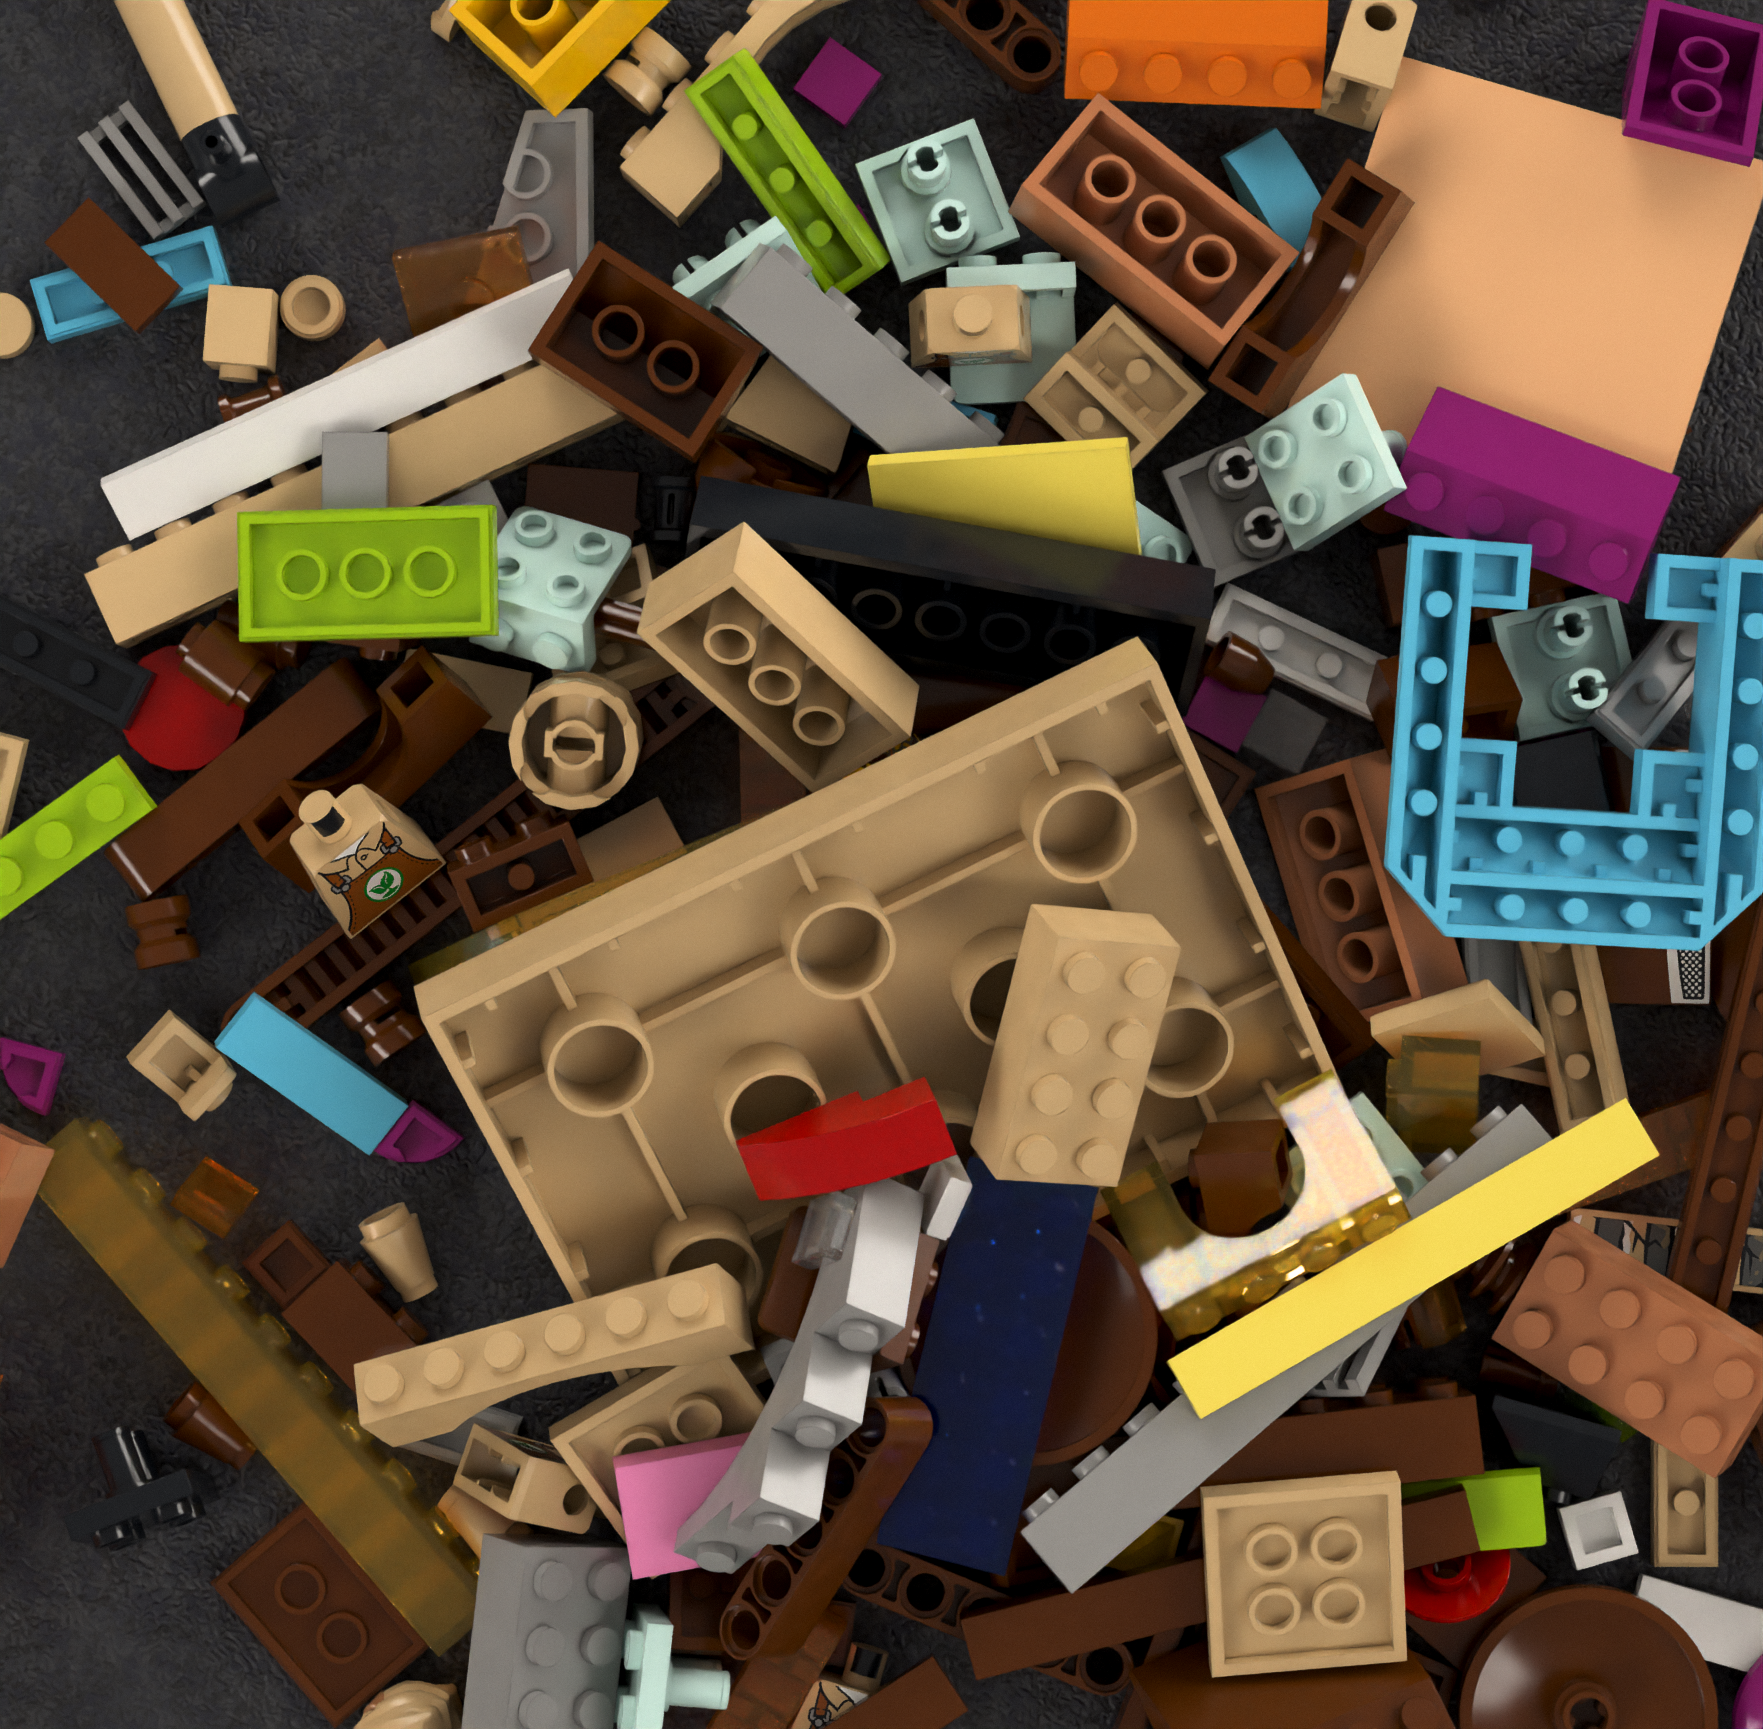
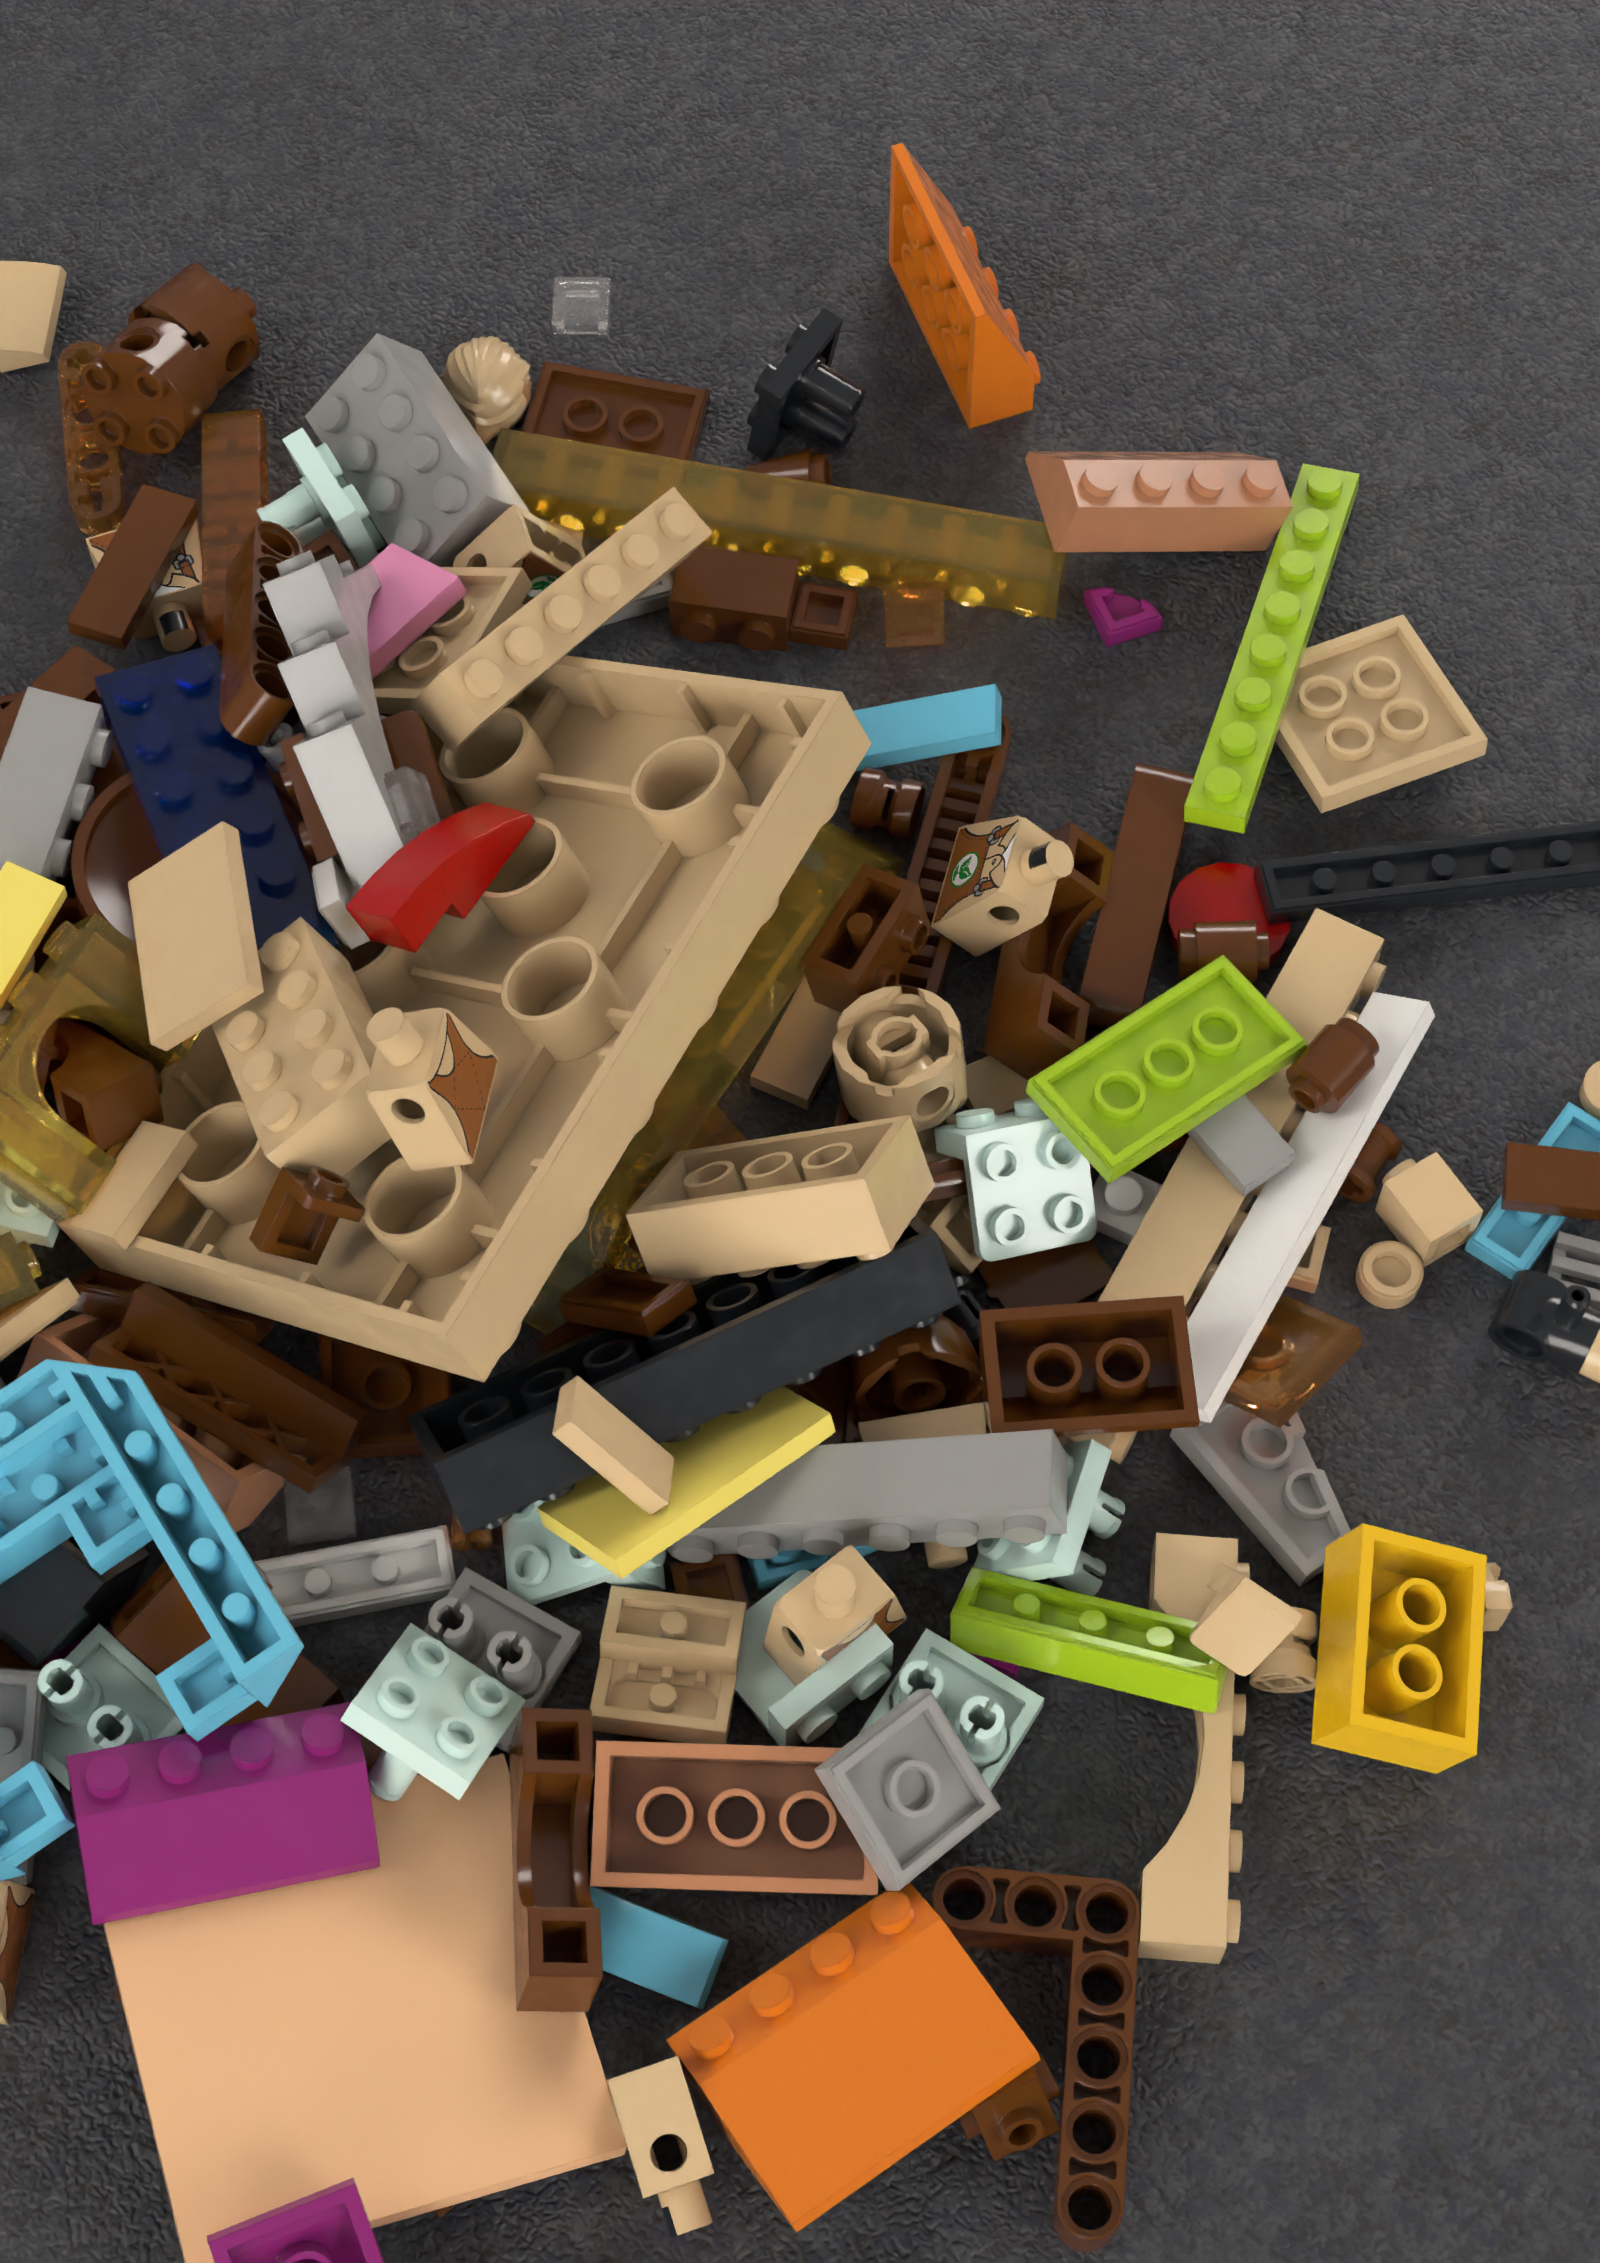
camera: 145 degrees right, 25 degrees down
reddish brown wheel [125,895,201,970] -> none
tan bracket [126,1009,237,1121] -> none
tan cone [358,1202,438,1303] -> none
magenta tile [793,37,882,129] -> none
magenta tile [1182,676,1267,754] -> none
reddish brown hose [1204,631,1275,695] -> none
none -> tan tile [70,1120,199,1251]
none -> reddish brown fence [87,1281,370,1494]
none -> tan tile [128,821,264,1052]
none -> reddish brown bracket [249,1167,365,1265]
none -> tan torso [366,1007,499,1172]
none -> tan tile [552,1375,675,1515]
none -> reddish brown tile [558,1266,697,1337]
none -> light grey tile [814,1688,1001,1891]
none -> tan slope [1189,1563,1304,1676]
none -> reddish brown brick [1286,1018,1379,1113]

